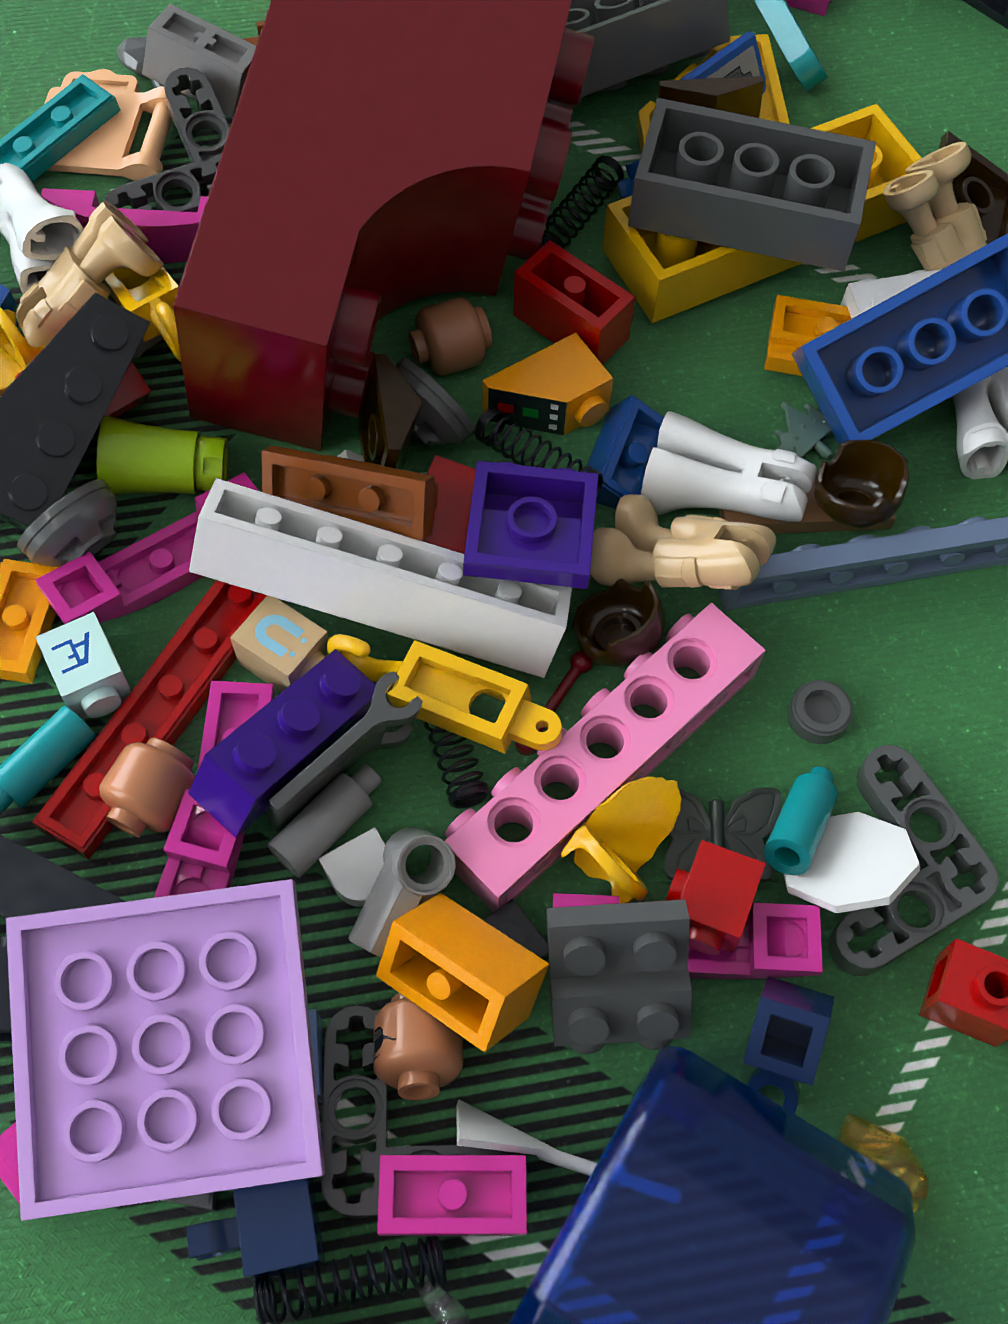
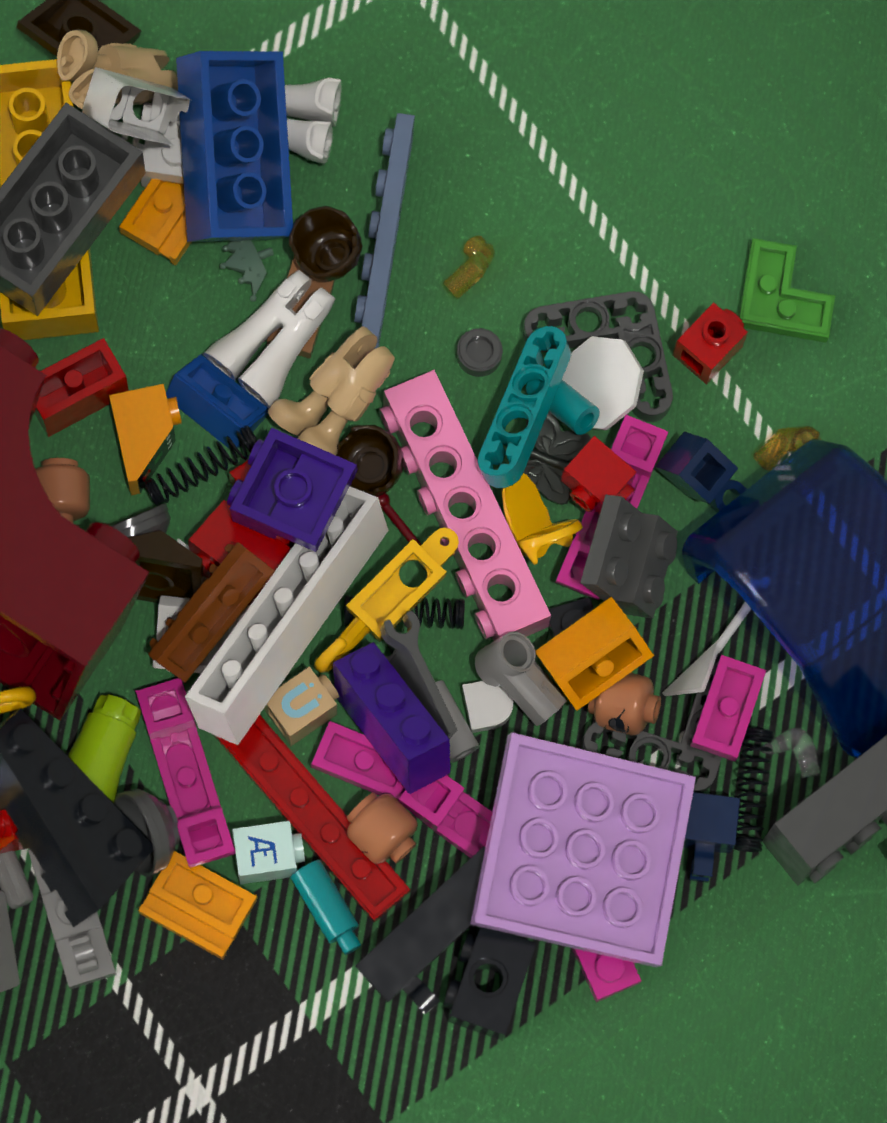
camera: 75 degrees left, 10 degrees up
none -> white piece [82,67,191,145]
none -> clear yellow arm [443,235,495,299]
none -> teal beam [478,326,571,488]

